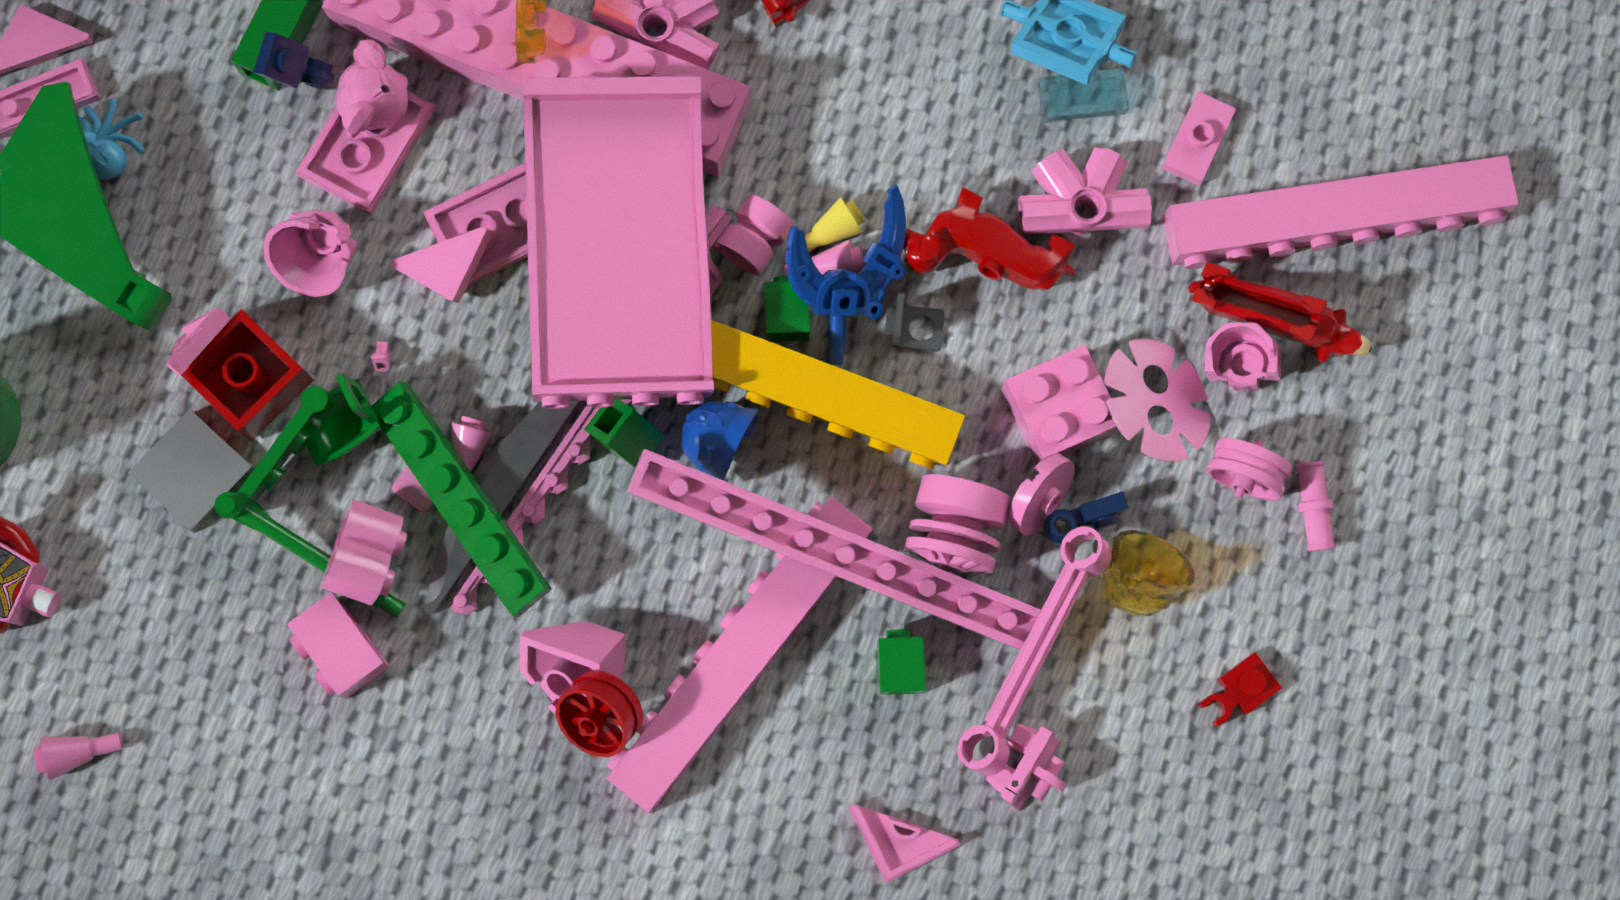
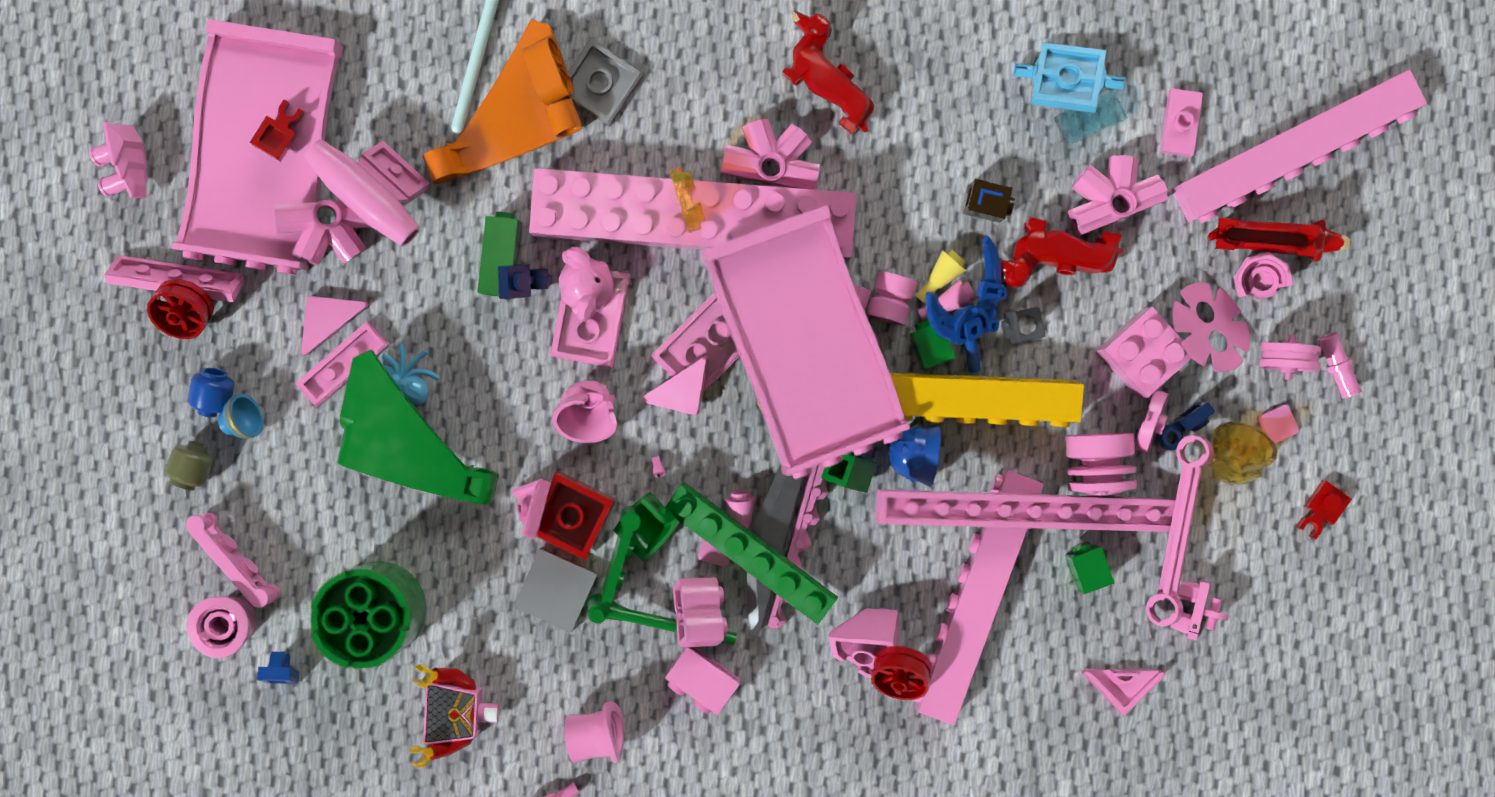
camera: 20 degrees left, 10 degrees up
none -> bright pink piece [564,701,624,764]
none -> dark brown brick [963,179,1015,223]
none -> bright pink piece [1258,405,1299,444]

